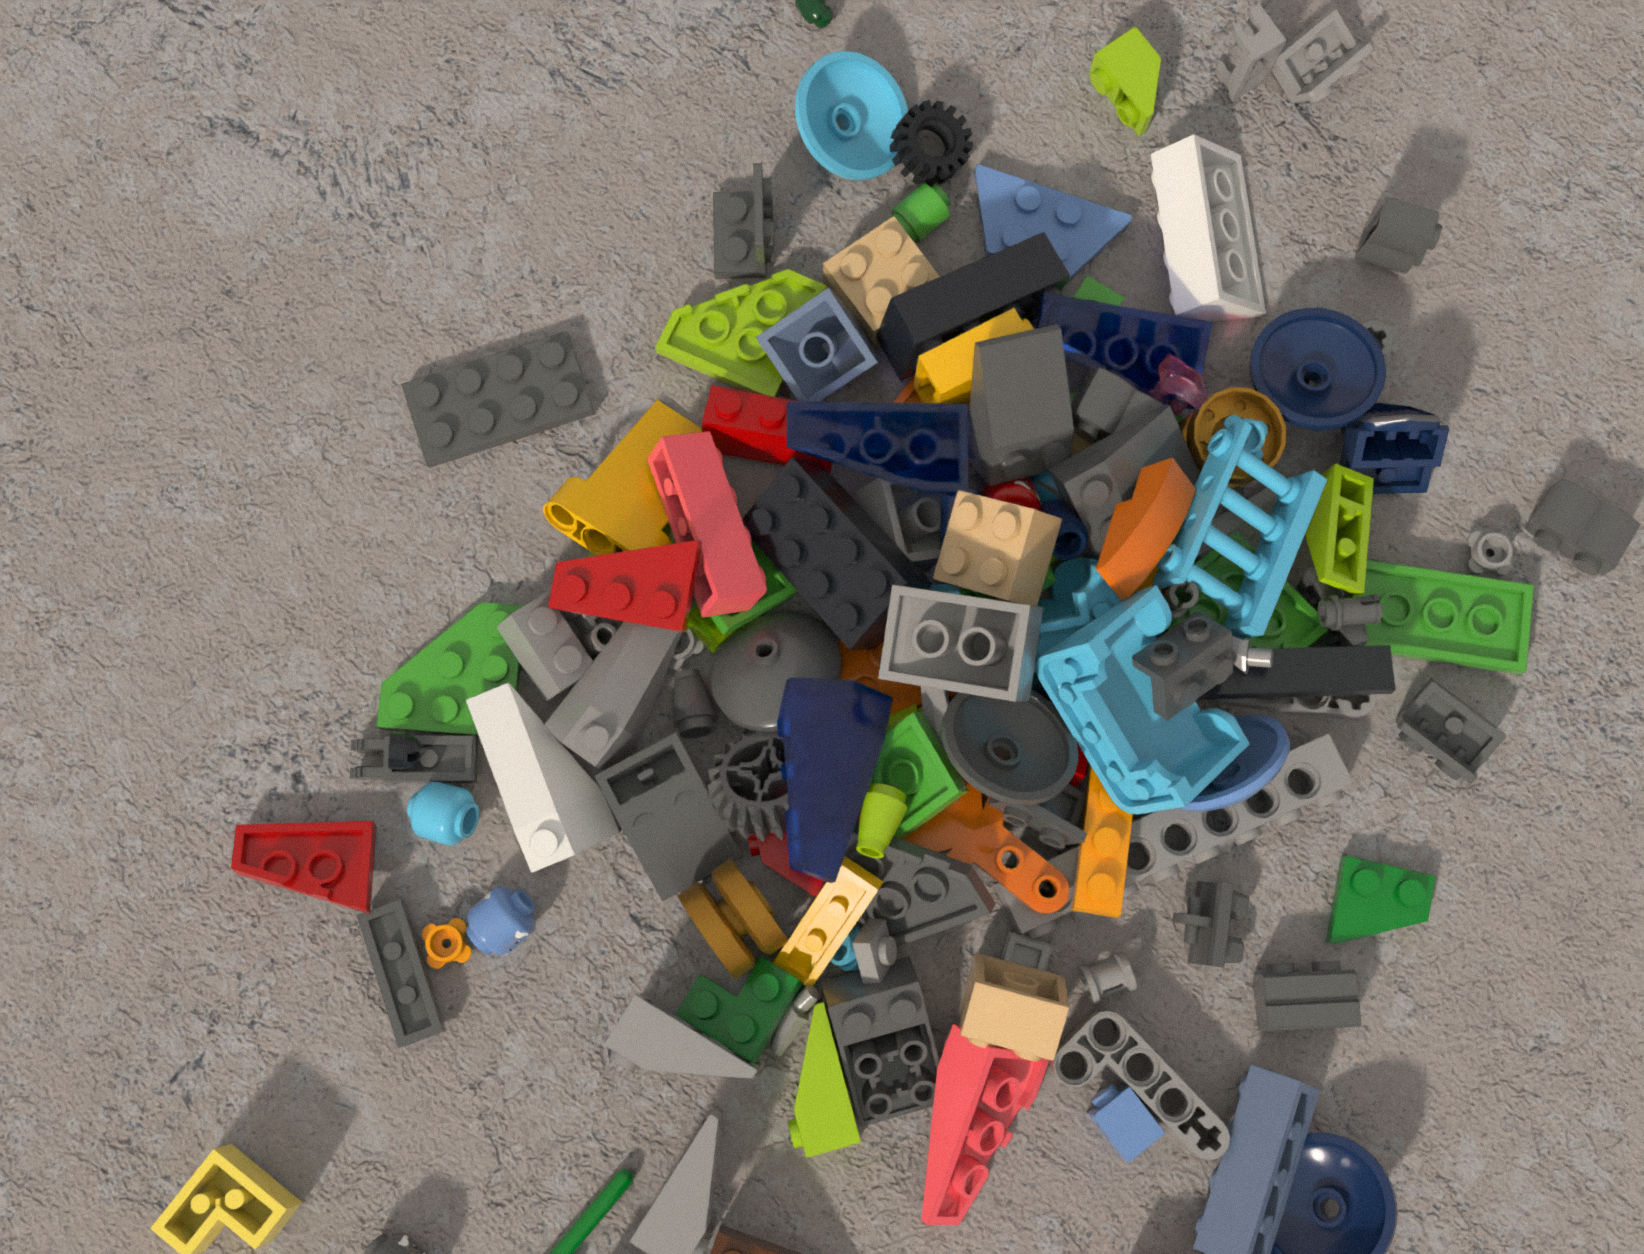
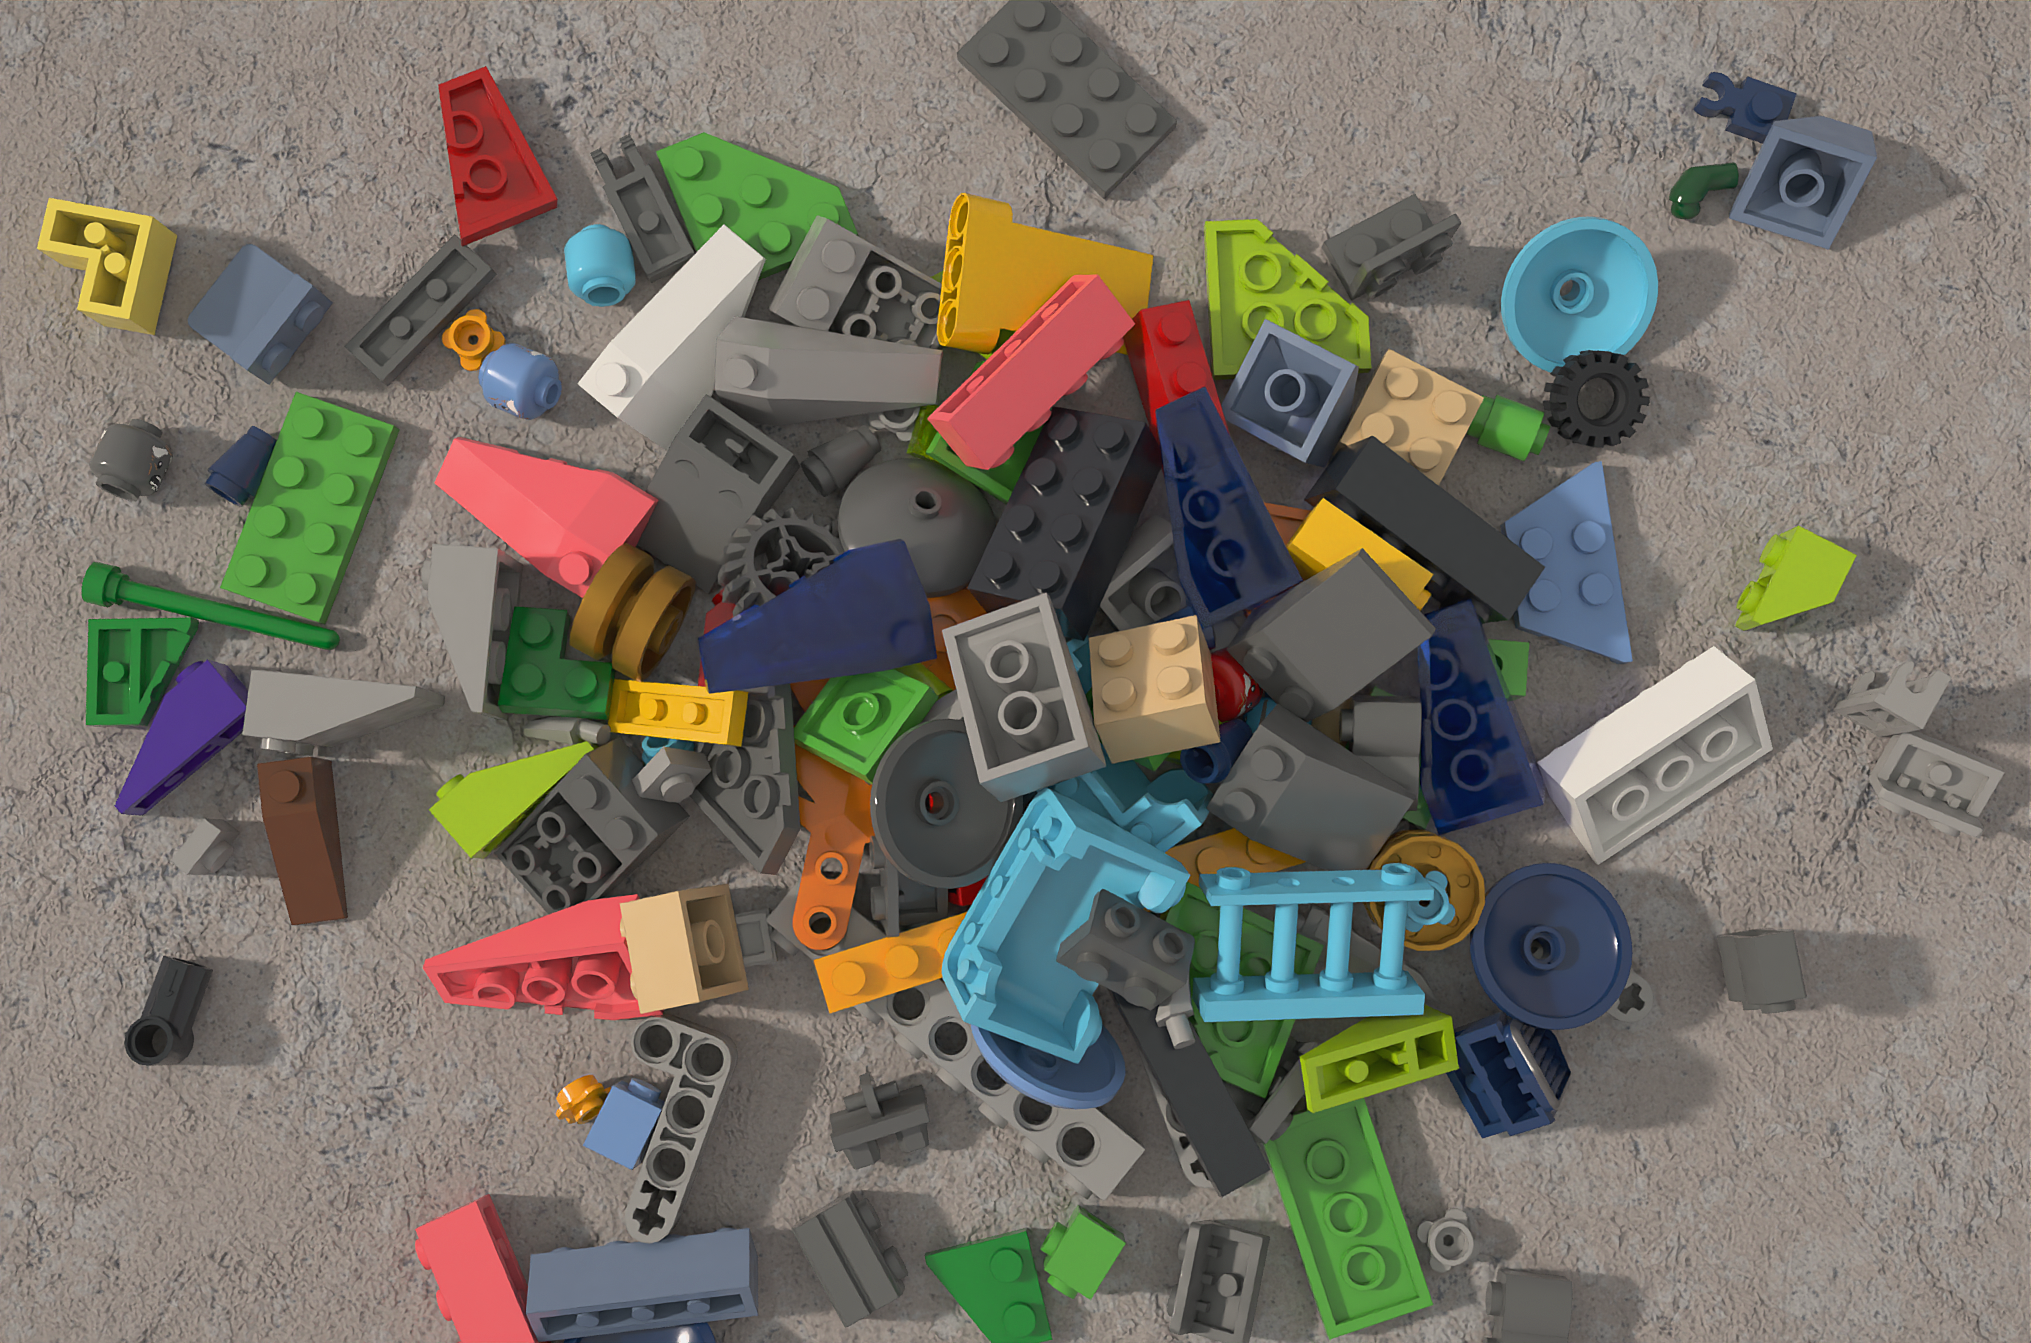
camera: 65 degrees right, 5 degrees up
black hinge [388,732,422,769] -> none
red wing [548,540,702,632] -> none
lime cone [856,784,908,858] -> none
light grey bush [1078,952,1137,1006] -> none
orange slope [1096,457,1196,600] -> none
clear pink tile [1152,353,1209,415] -> none
dark grey pin [1159,580,1199,618] -> none
dark grey pin [1318,594,1382,631] -> none
none -> sand blue bracket [188,244,333,385]
none -> dark blue cone [204,426,277,507]
none -> bright green plate [220,392,400,625]
none -> coral wedge [434,437,659,598]
none -> light orange plate [556,1075,611,1124]
none -> bright green brick [1040,1205,1126,1300]

